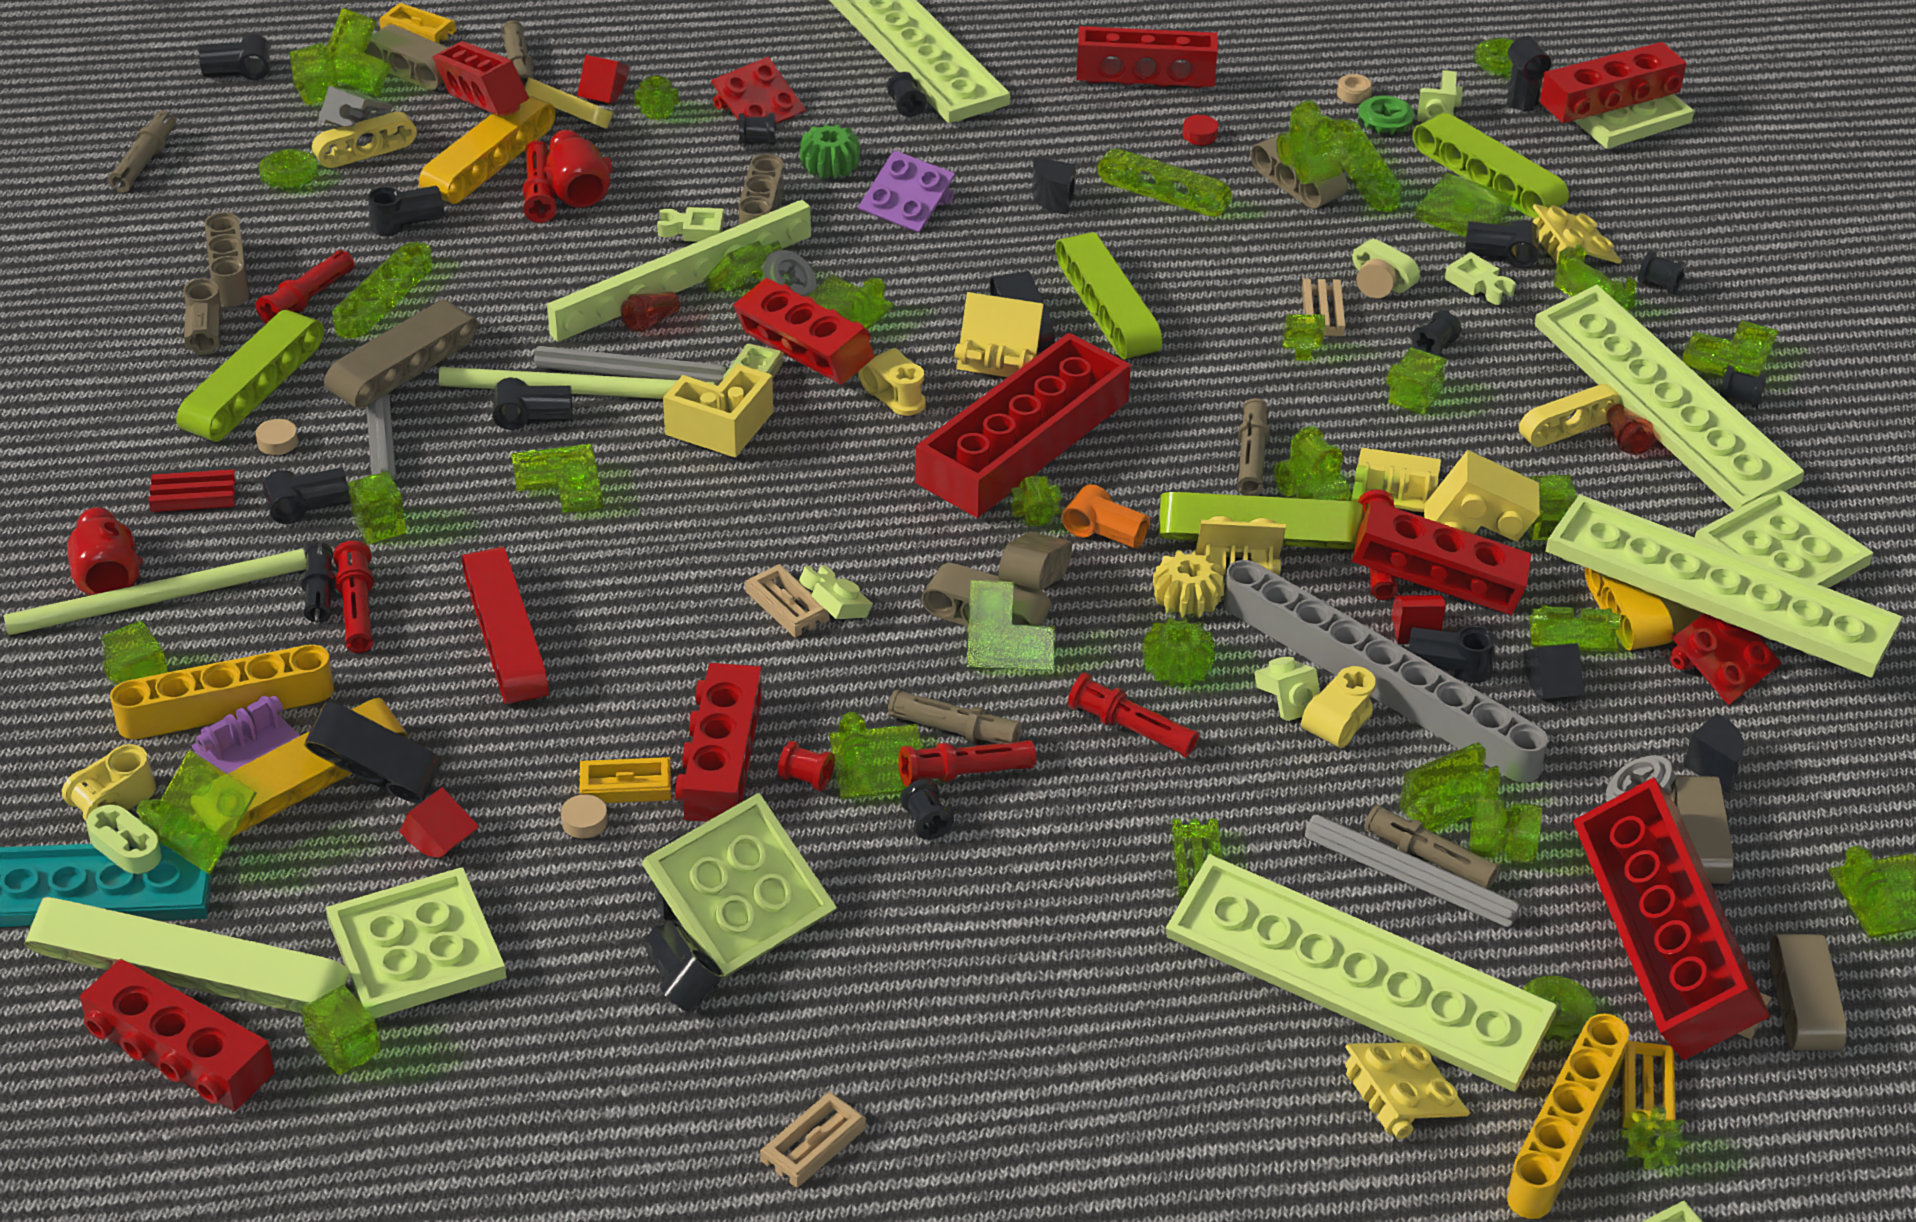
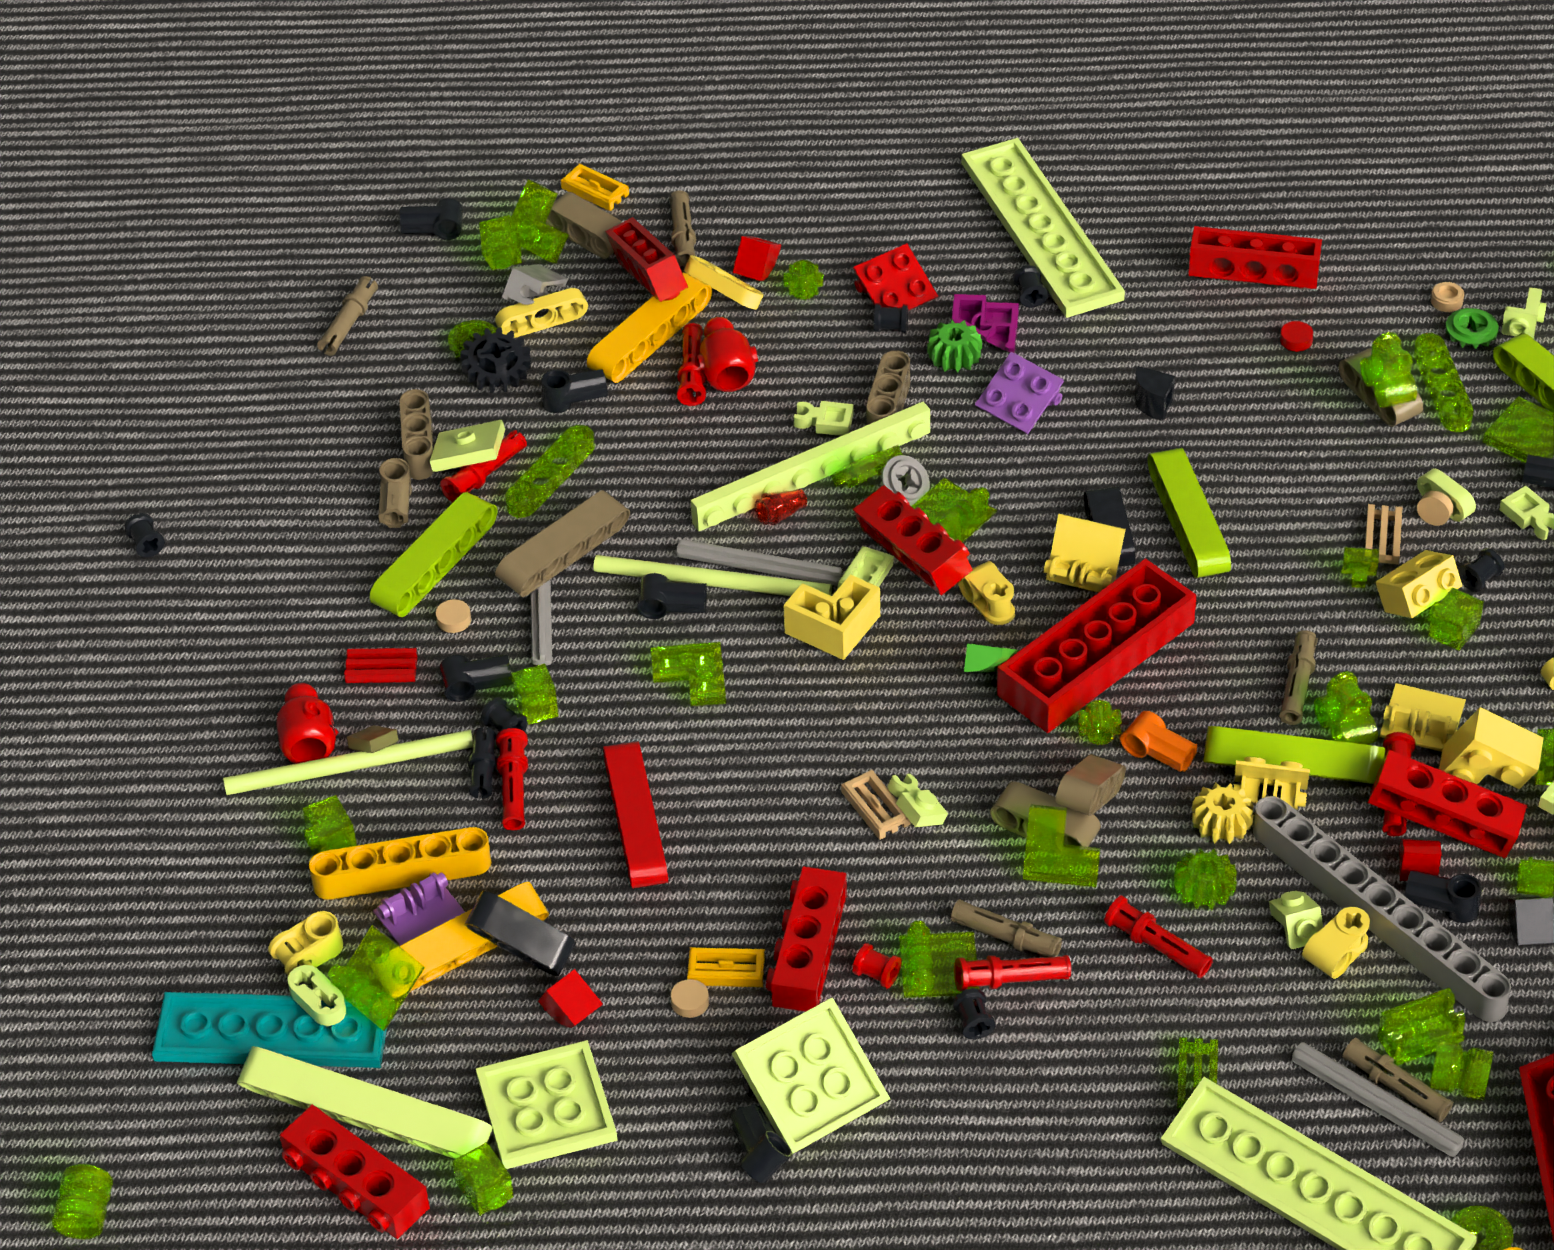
camera: 10 degrees right, 5 degrees up
clear neon green beam [1097,148,1233,217] -> none
none -> olive tile [347,725,399,753]
none -> yellowish green plate [430,420,505,472]
none -> black gear [461,327,531,393]
none -> black bush [481,697,528,743]
none -> magenta slope [952,294,1019,353]
none -> bright green slope [964,644,1020,672]
none -> light yellow brick [1375,550,1462,618]

